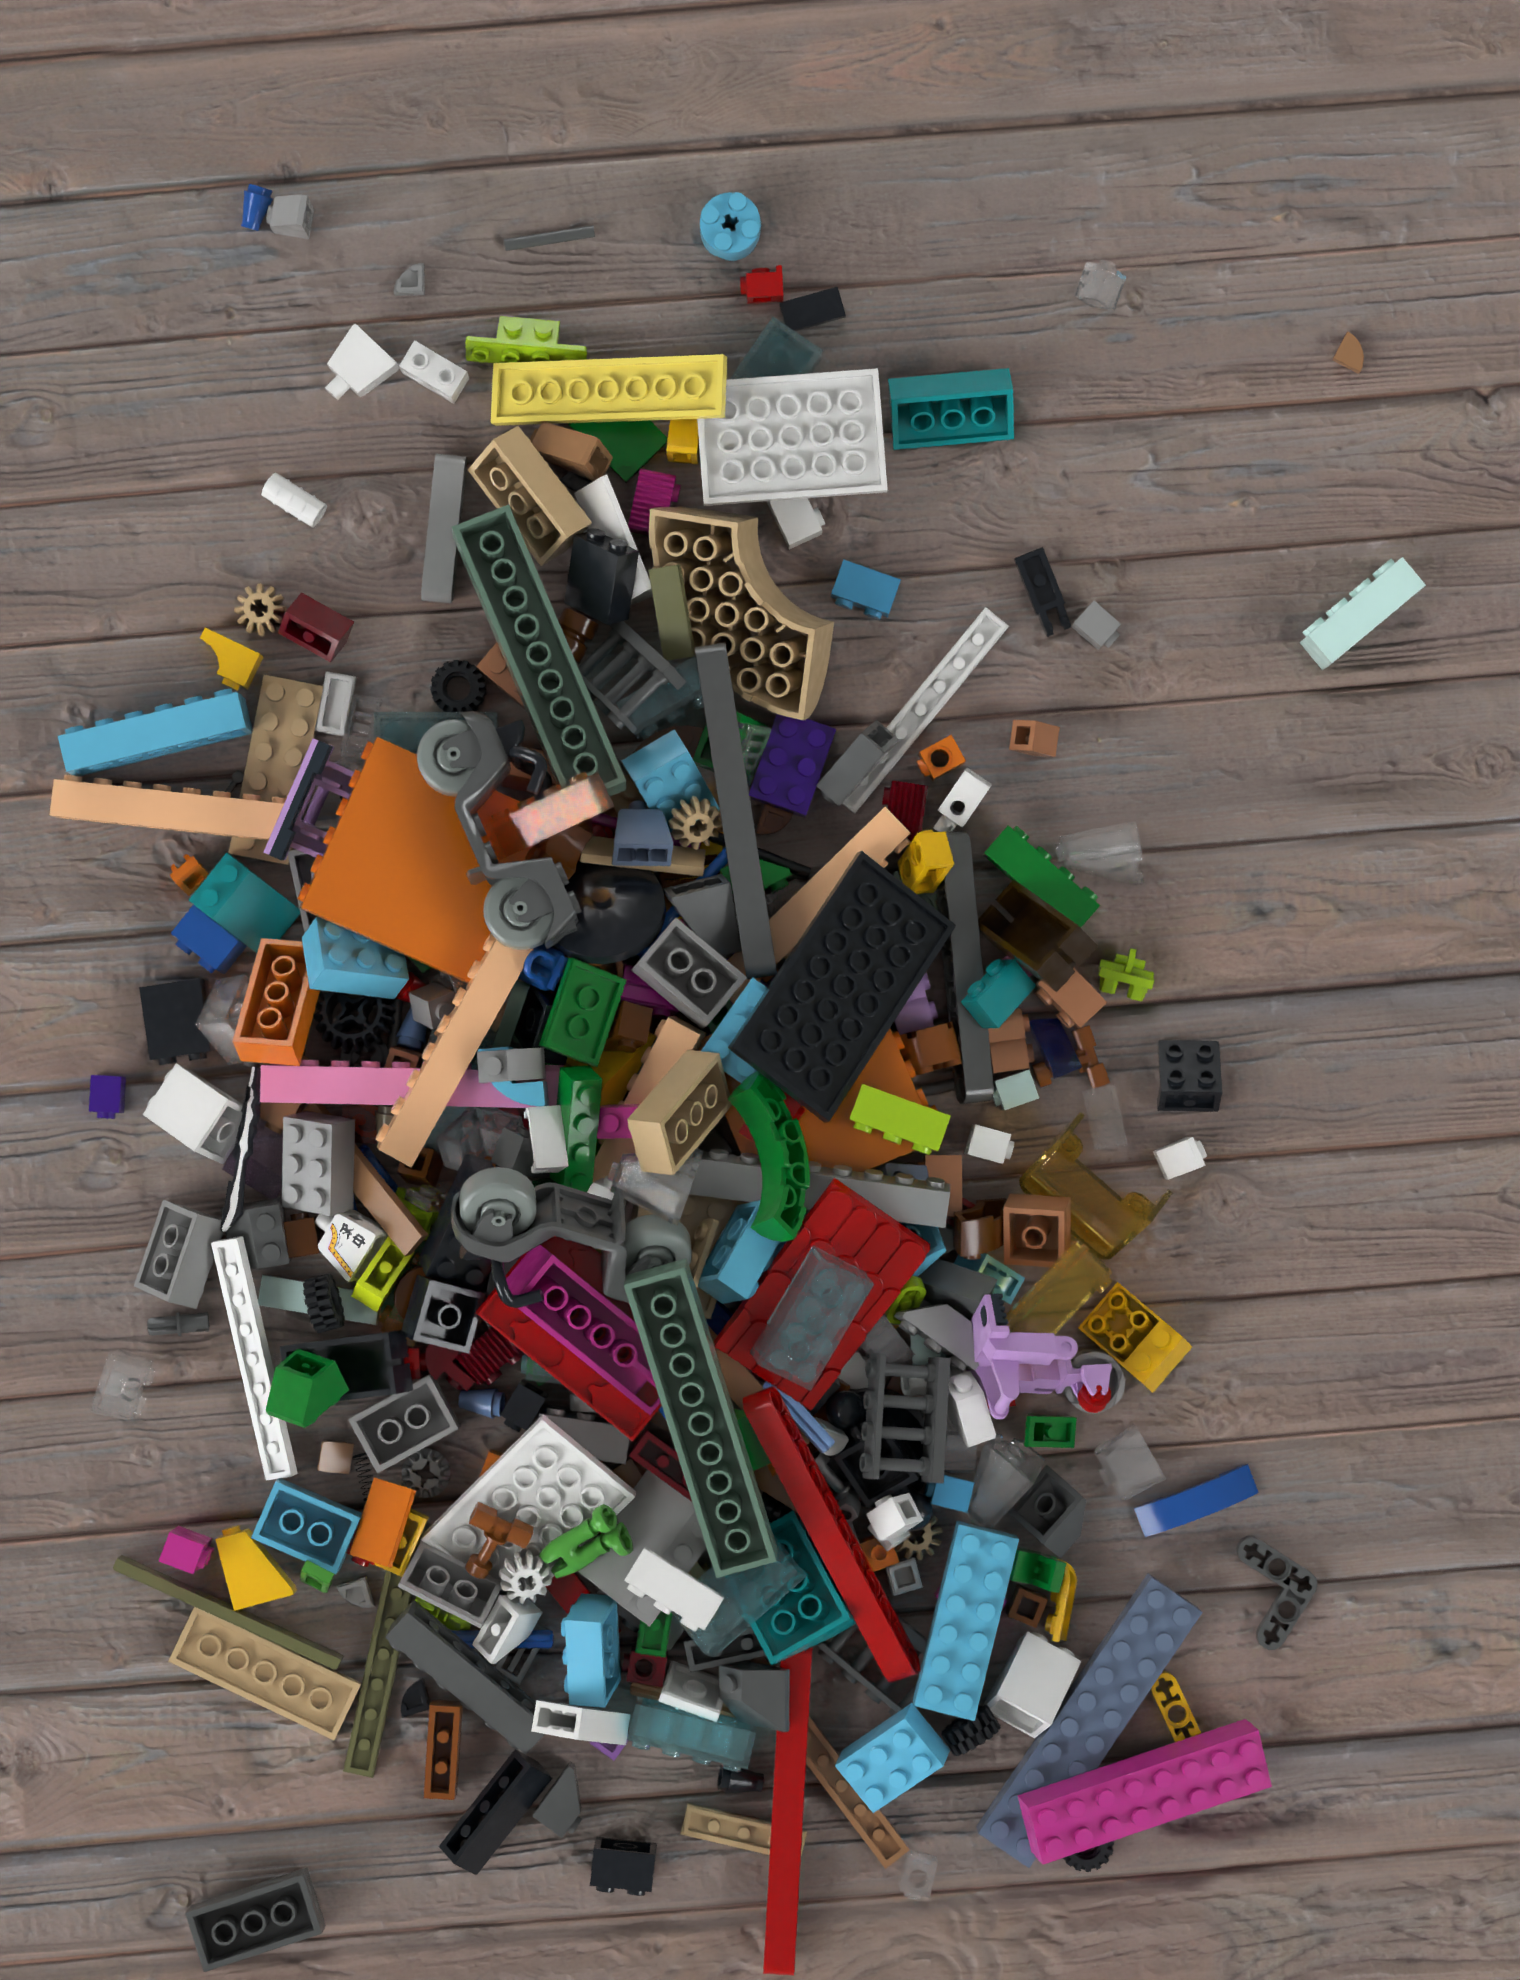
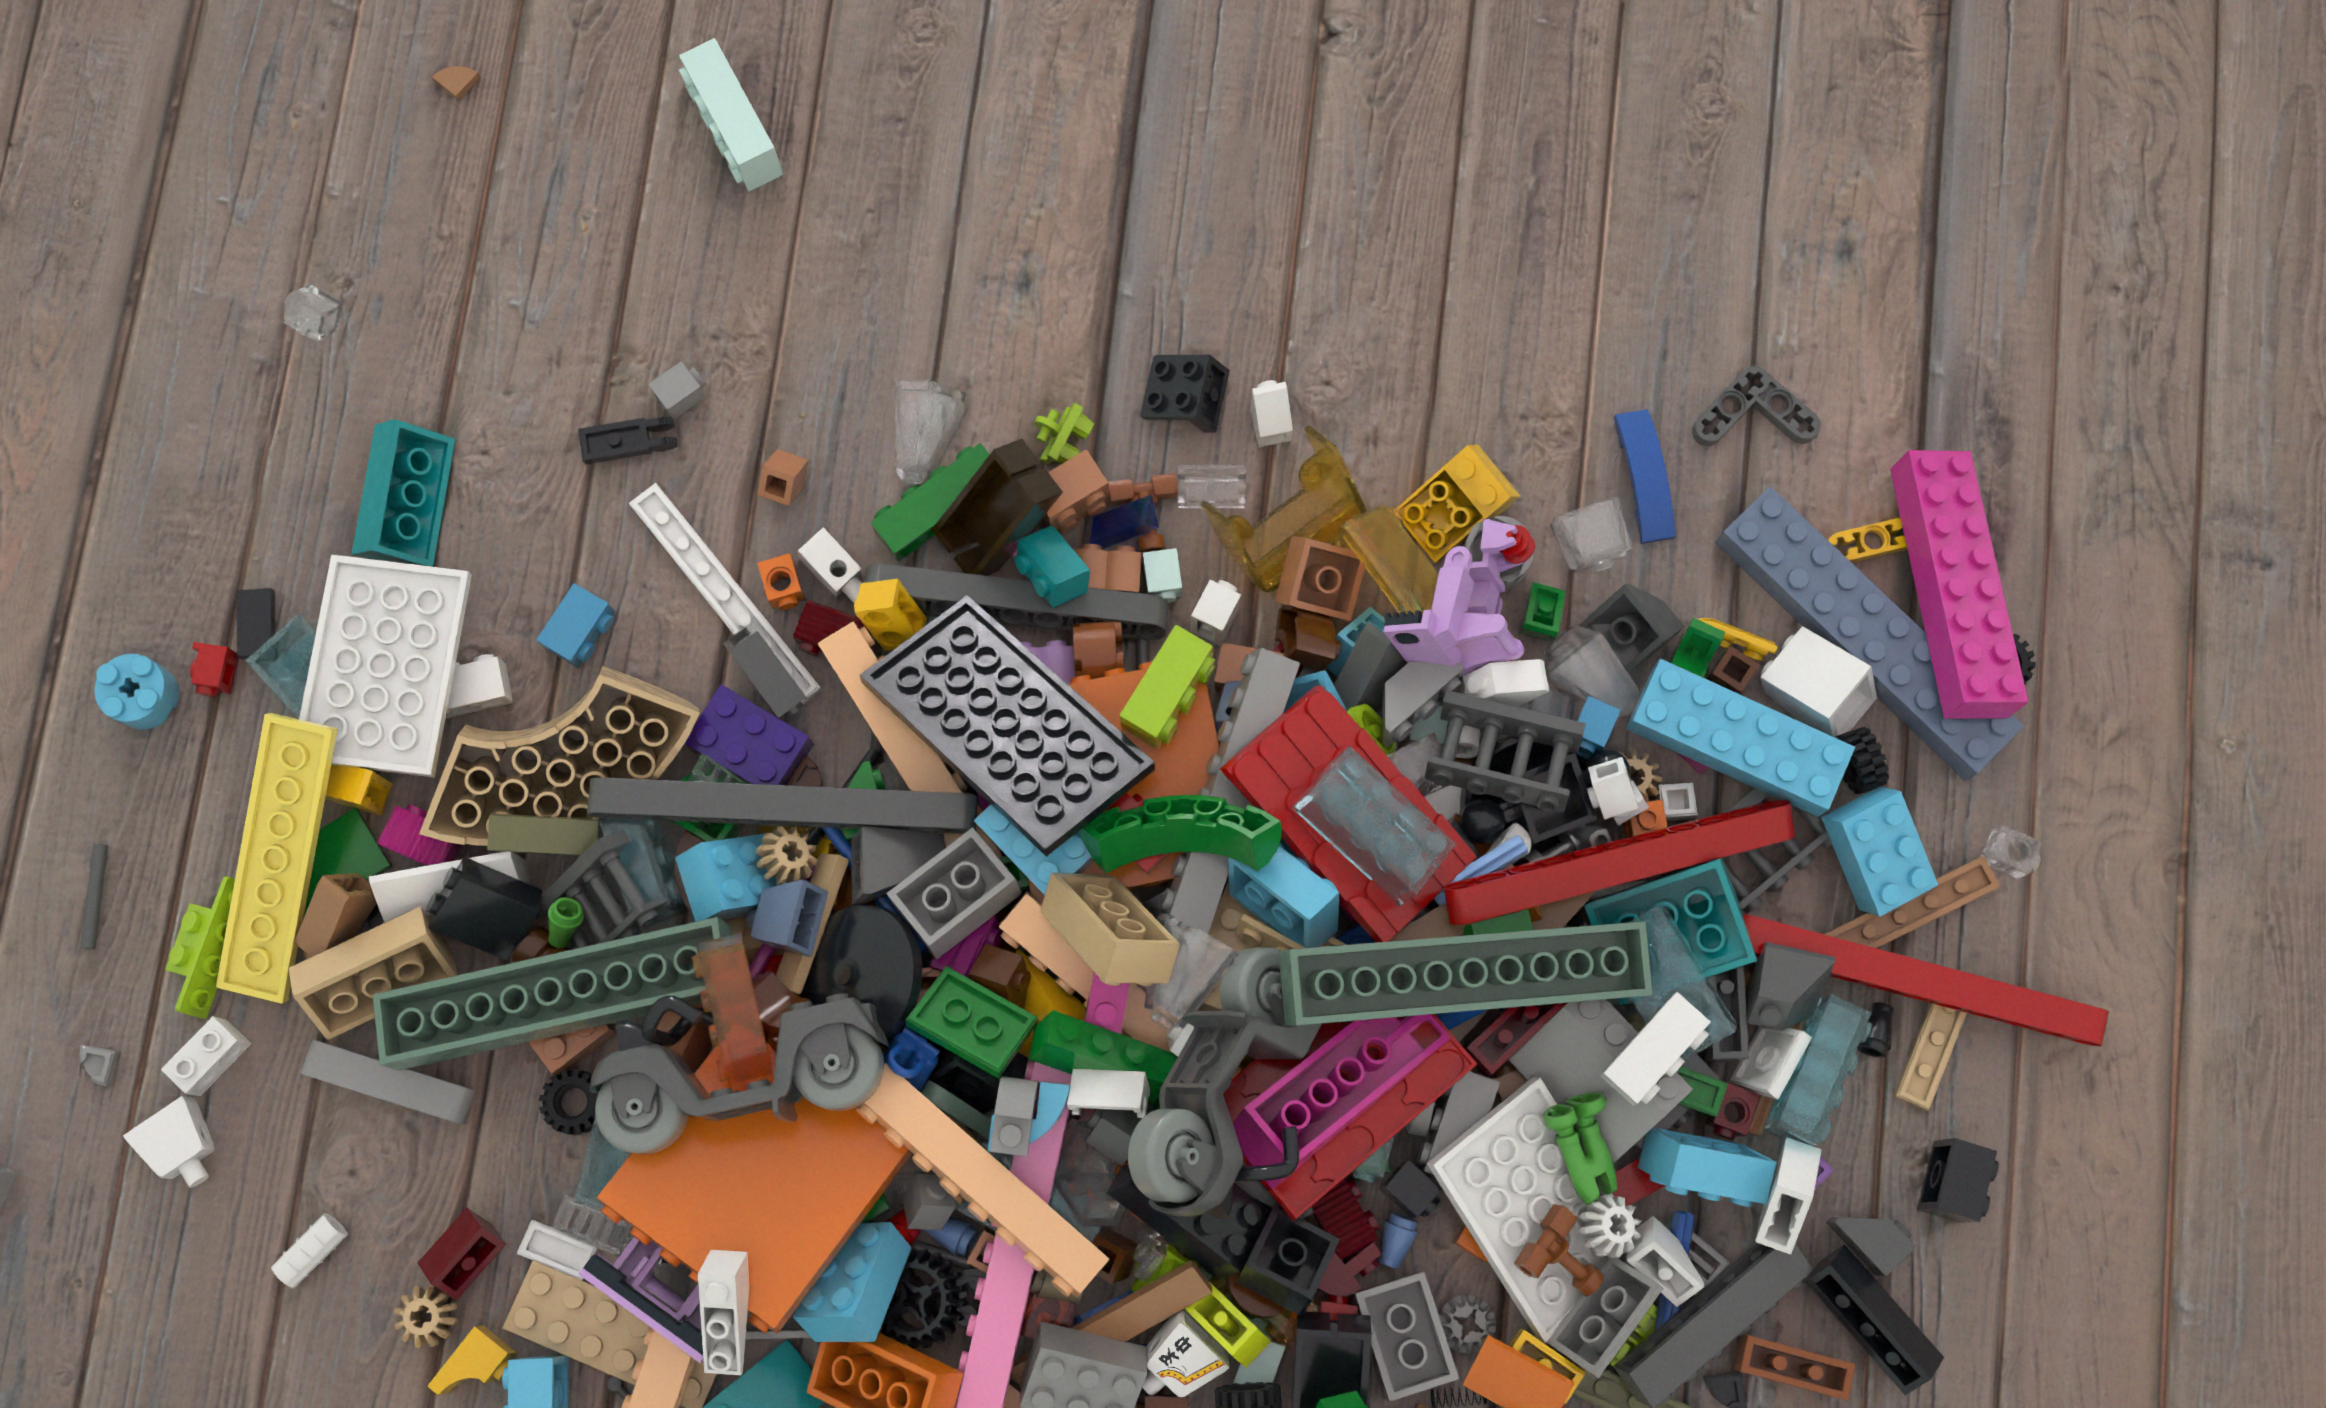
camera: 75 degrees left, 10 degrees down
none -> bright green cone [548,897,584,948]
none -> white slope [698,1250,750,1375]

